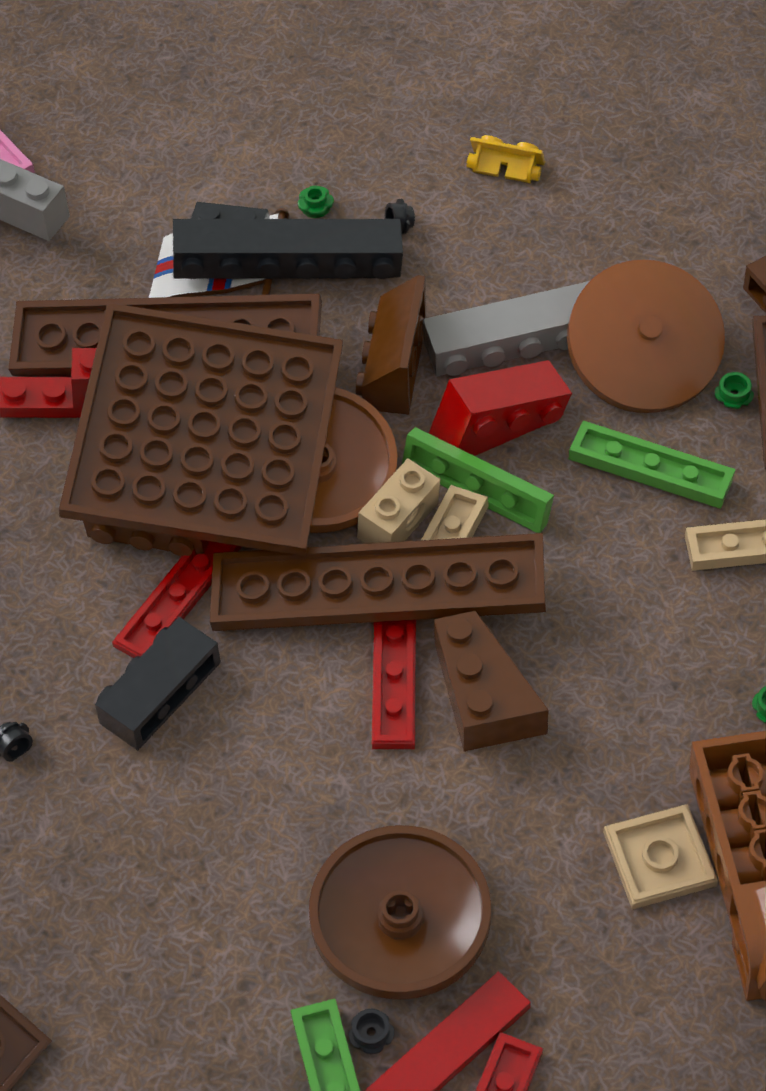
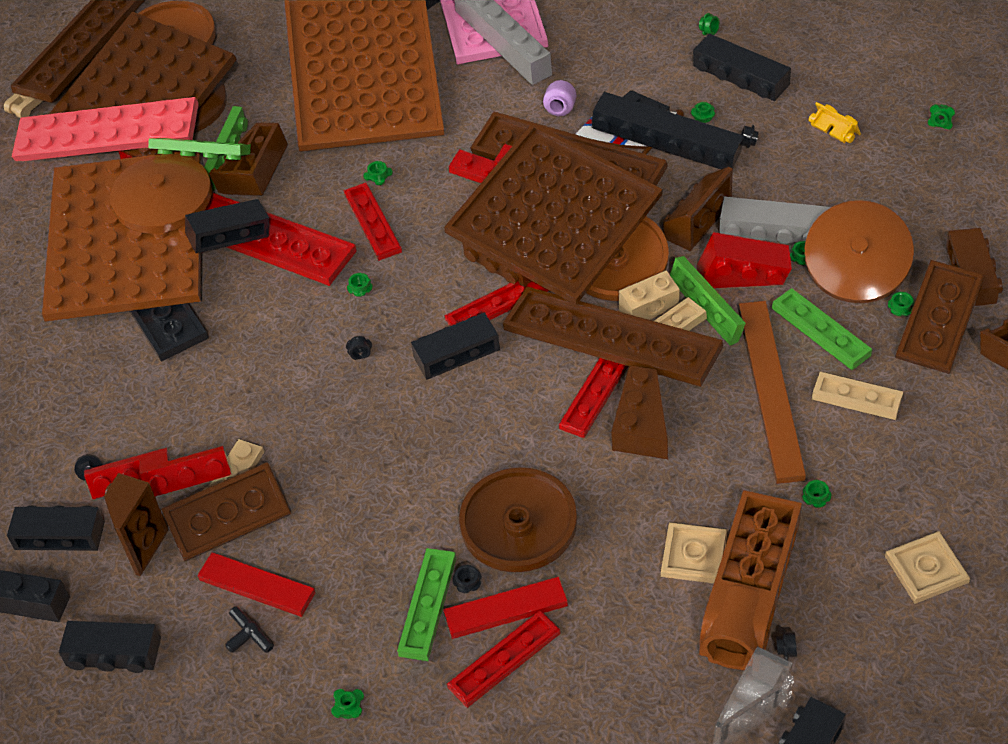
camera: 30 degrees right, 5 degrees down
none -> lavender head [543,80,577,116]
none -> black brick [693,33,791,101]
none -> green plate [699,13,720,36]
none -> dark orange tile [739,301,806,484]
none -> green plate [790,241,806,265]
none -> green plate [928,104,955,129]

